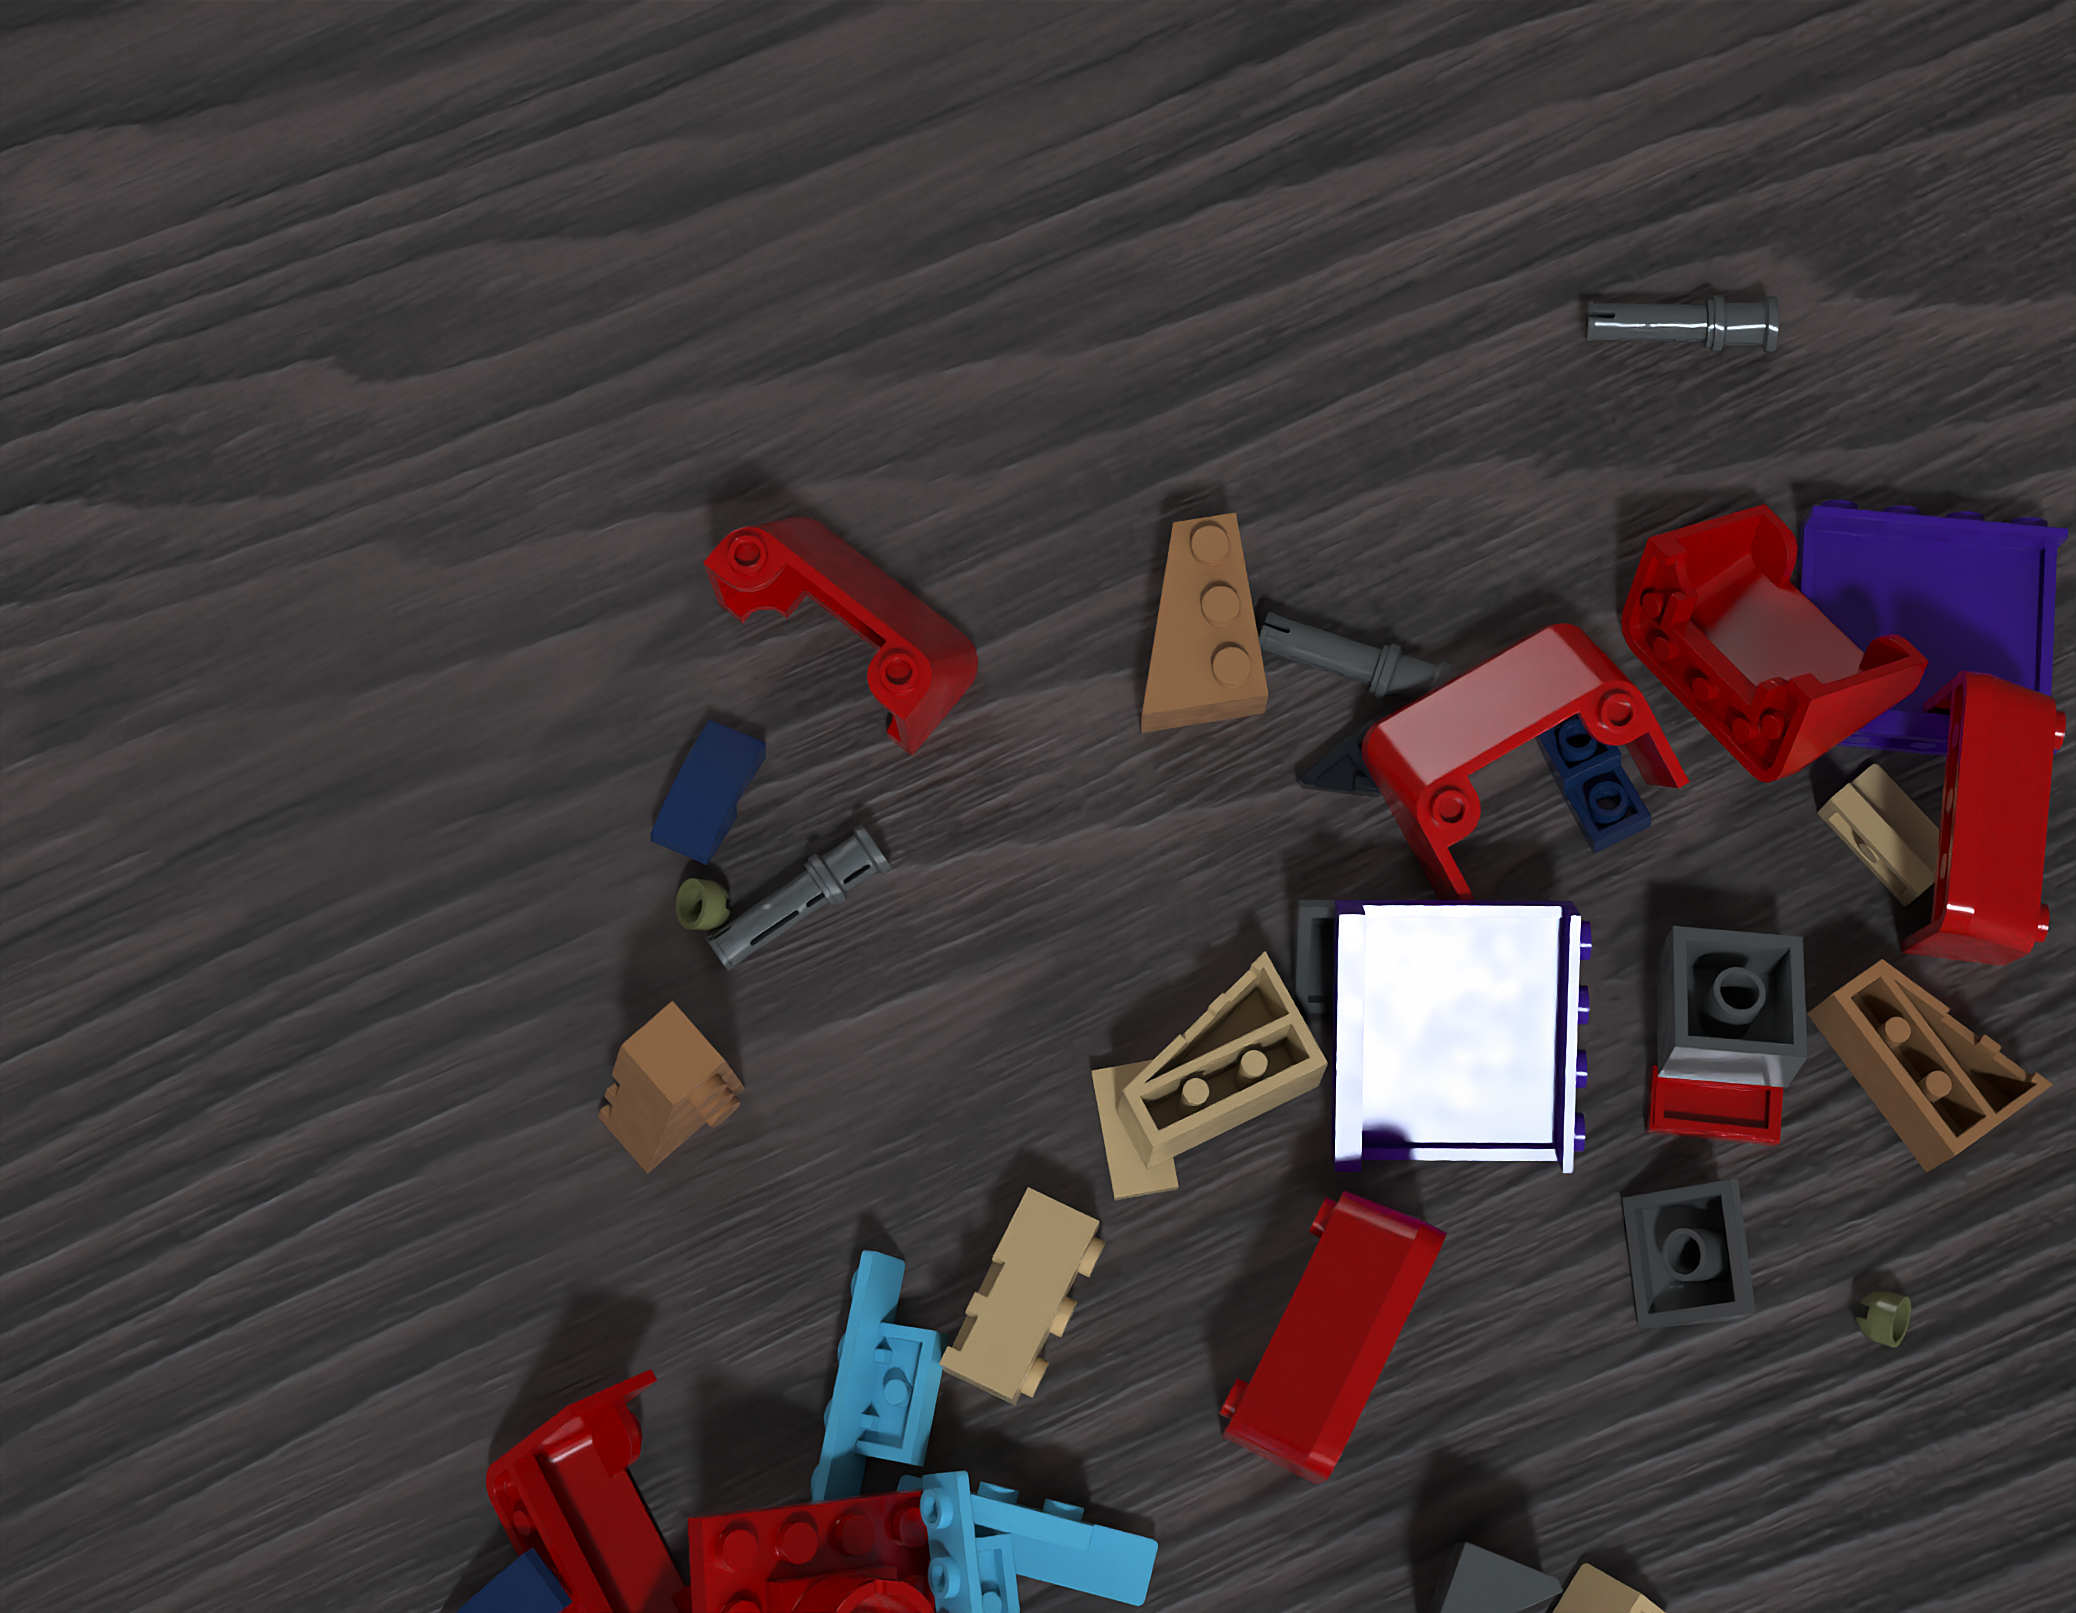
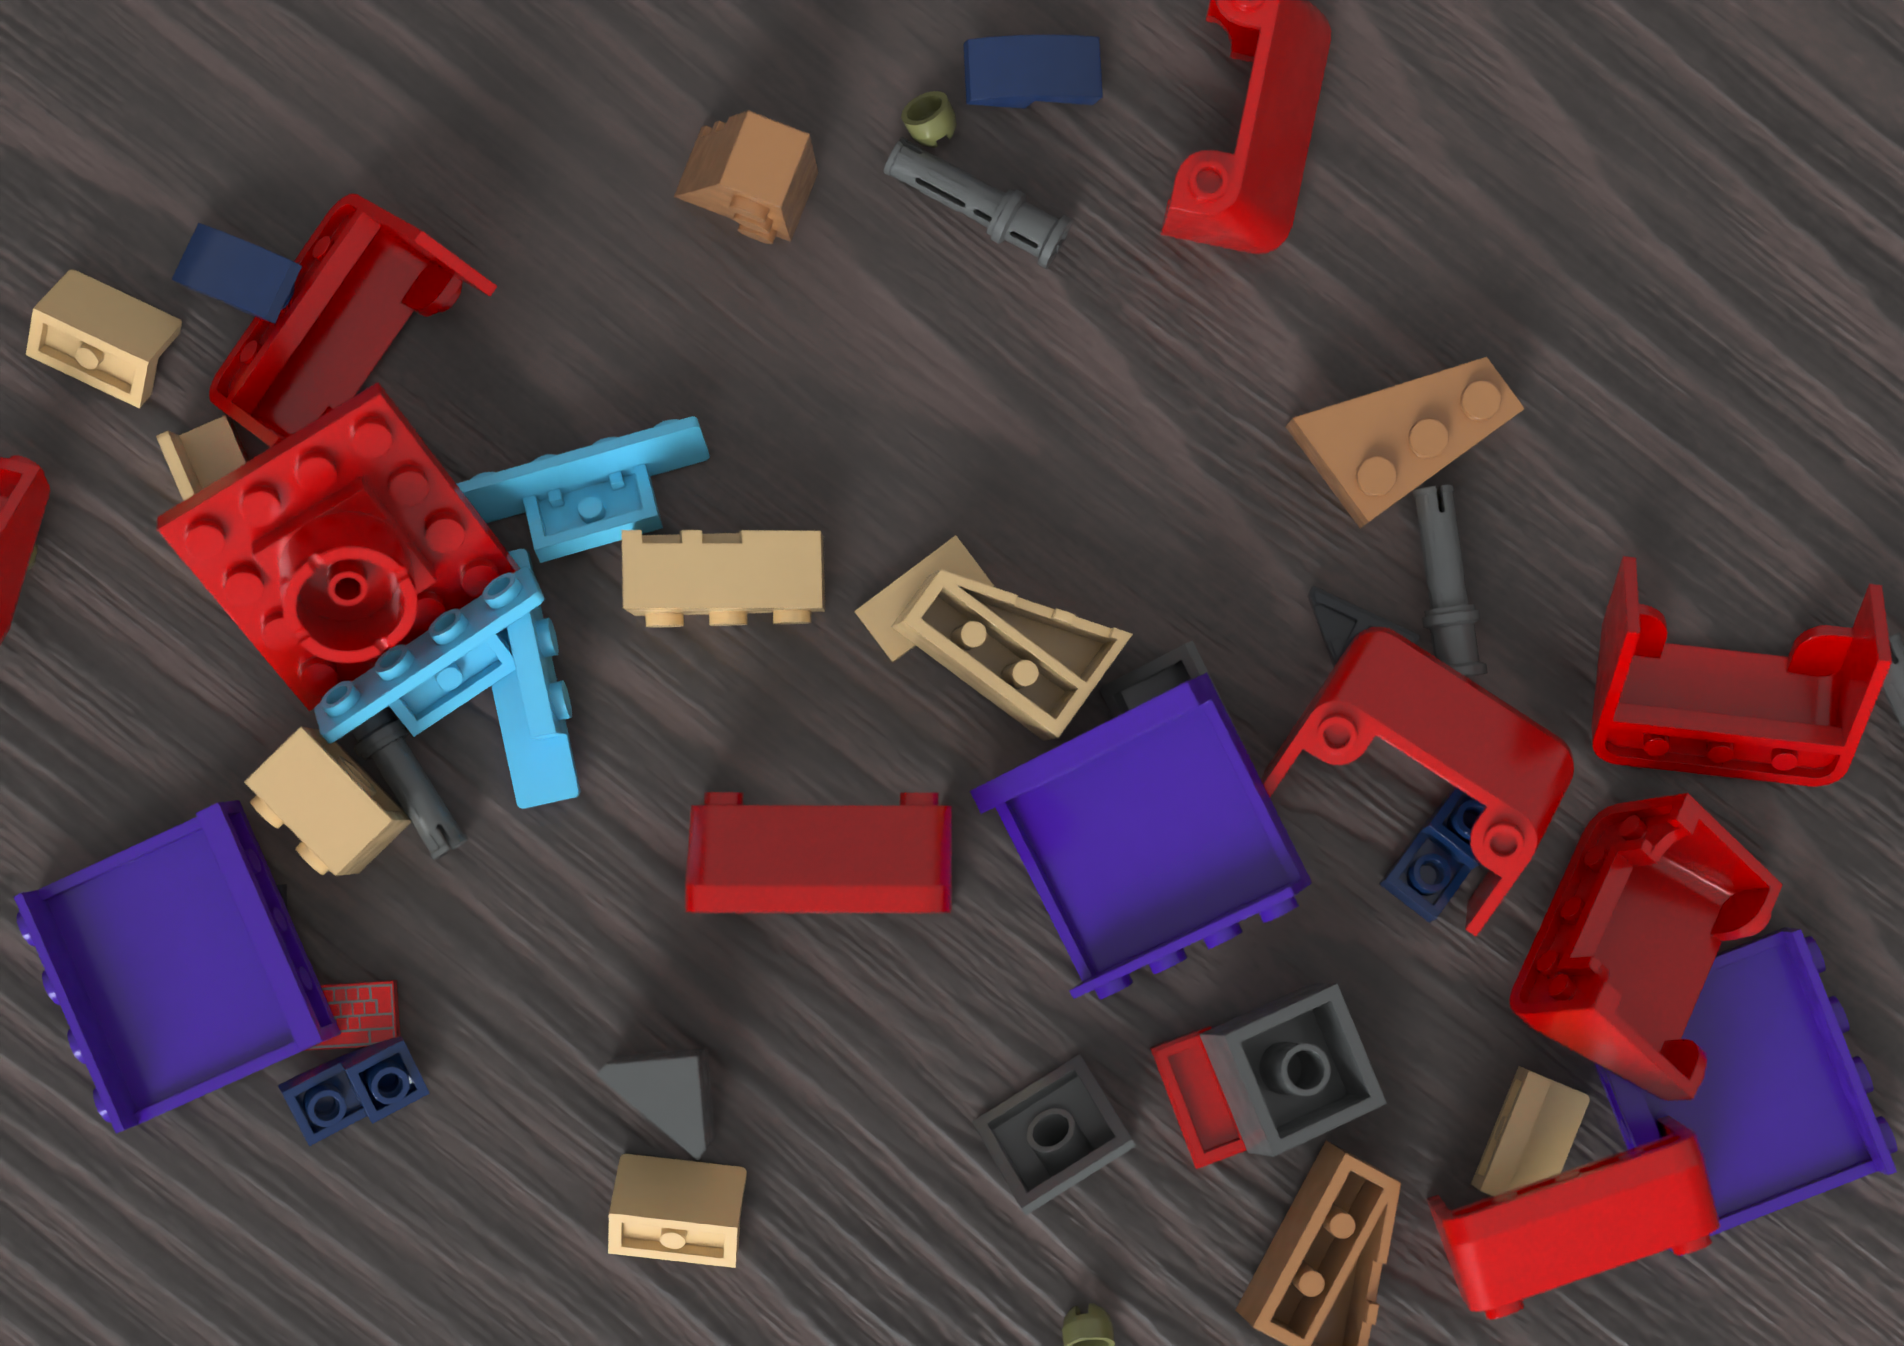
camera: 65 degrees right, 10 degrees up
none -> red windscreen [1592,556,1892,787]

